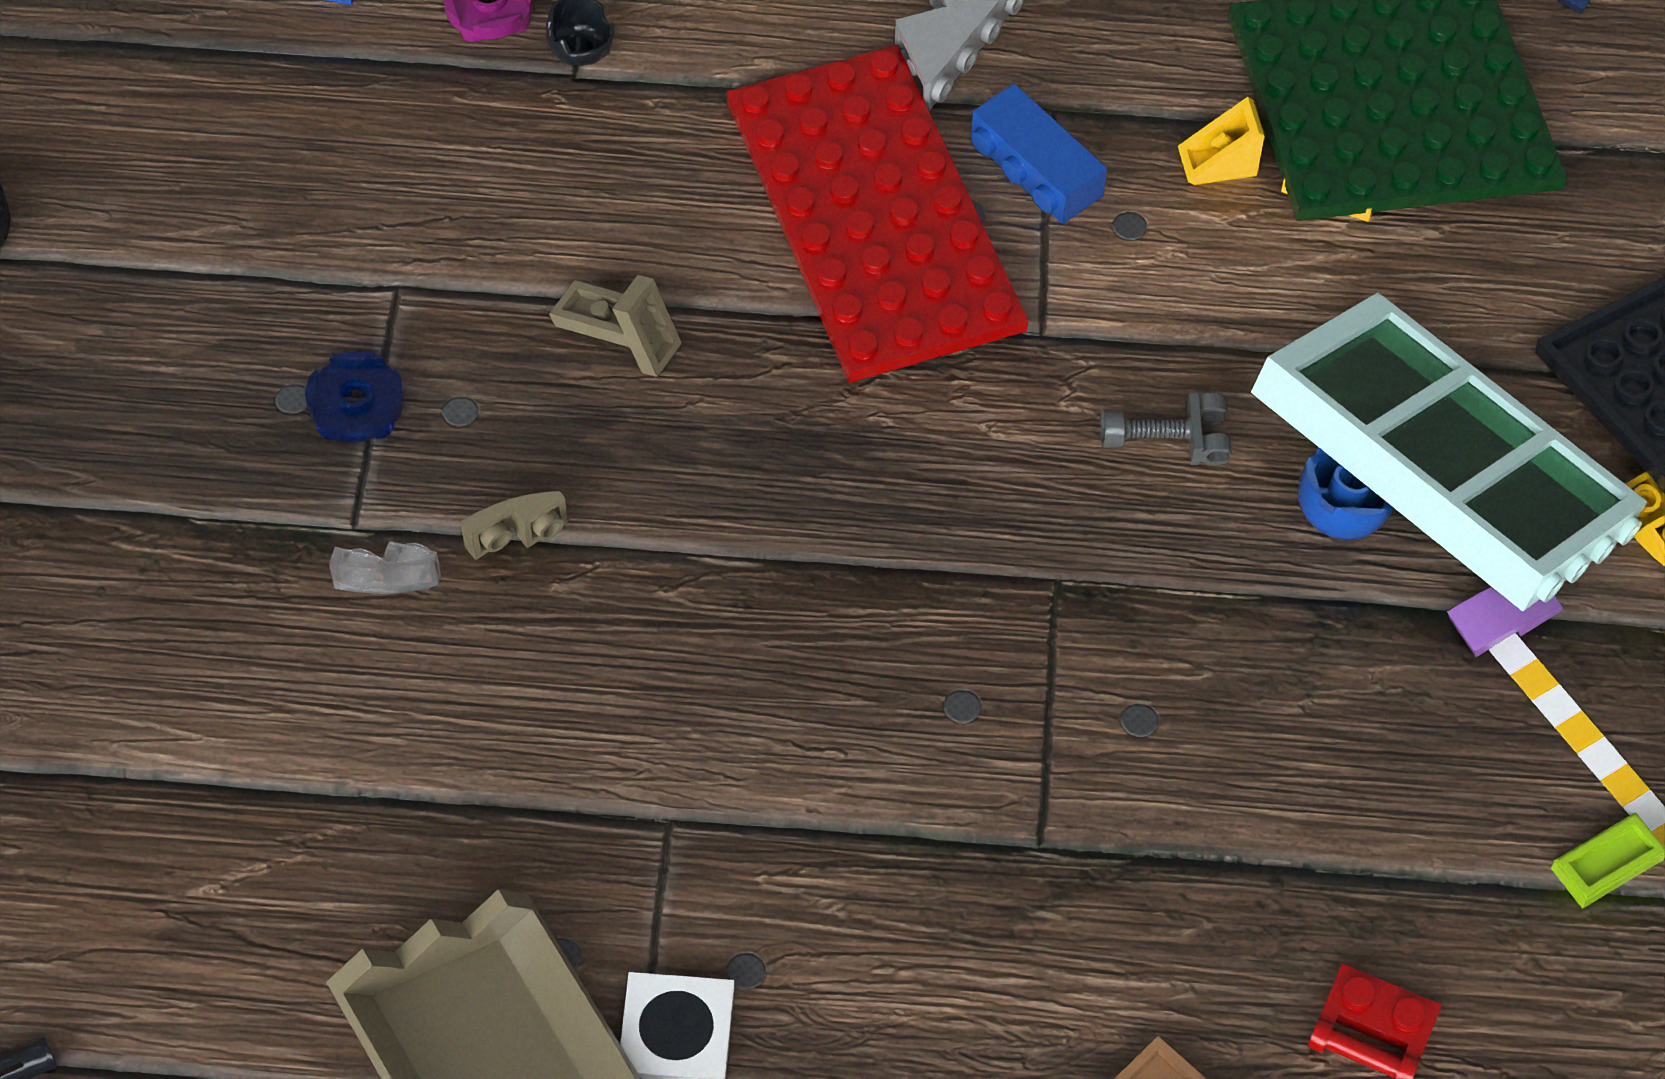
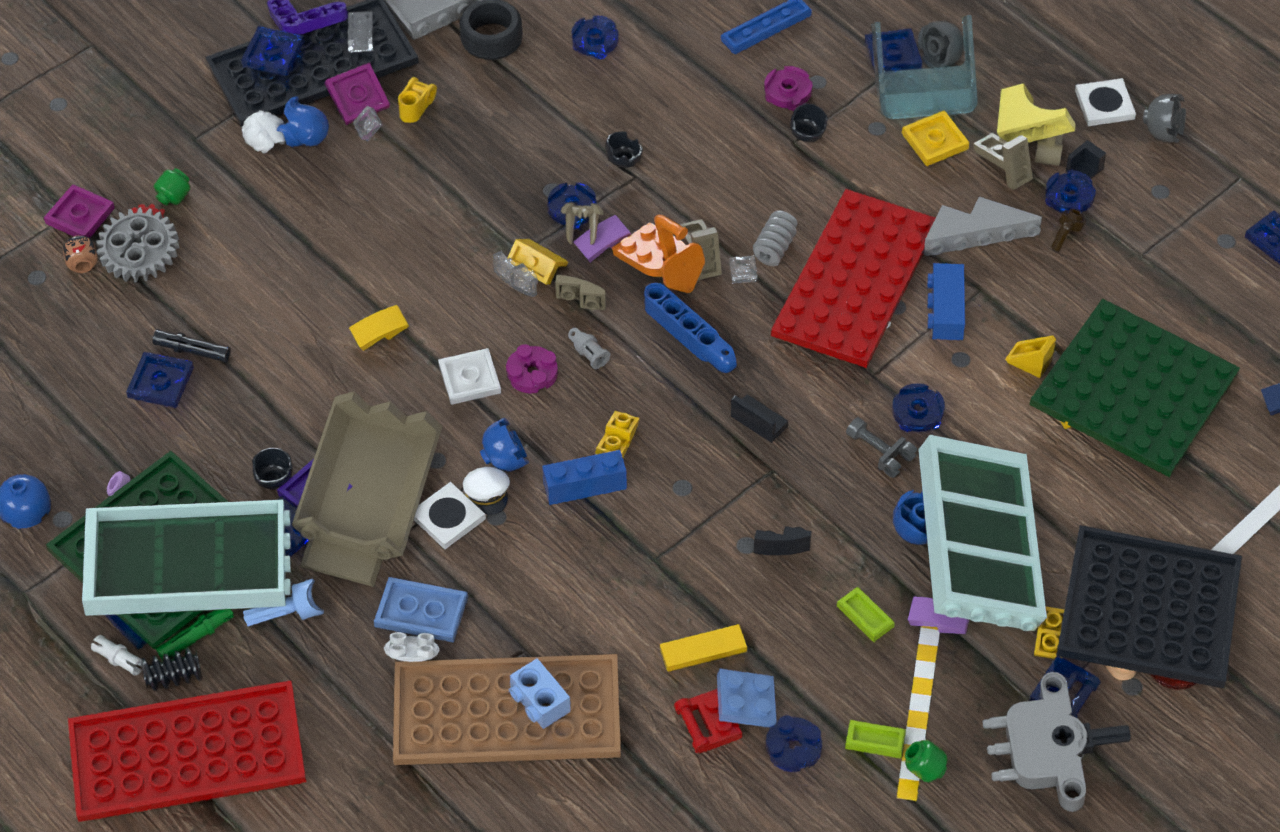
camera: 45 degrees right, 5 degrees down
none -> yellow slope [349,305,409,351]
none -> white tile [438,348,501,405]
none -> white piece [463,467,510,515]
none -> blue cylinder [480,417,529,472]
none -> yellow panel [506,239,569,284]
none -> magenta plate [506,344,558,394]
none -> blue brick [542,450,627,505]
none -> dark tan piece [561,202,604,245]
none -> light grey piece [568,328,611,369]
none -> clear blue plate [571,15,619,59]
none -> medium lavender slope [574,215,631,263]
none -> yellow slope [595,411,639,458]
none -> black hair [605,131,643,168]
none -> orange plate [612,214,705,293]
none -> blue piece [644,283,737,373]
none -> yellow tile [660,624,747,672]
none -> medium blue plate [717,669,776,728]
none -> clear plate [729,256,757,284]
none -> black panel [731,394,788,443]
none -> light grey piece [753,211,797,266]
none -> black slope [754,526,812,555]
none -> clear blue plate [766,715,822,772]
none -> lime tile [837,587,895,642]
none -> clear blue plate [892,383,945,432]

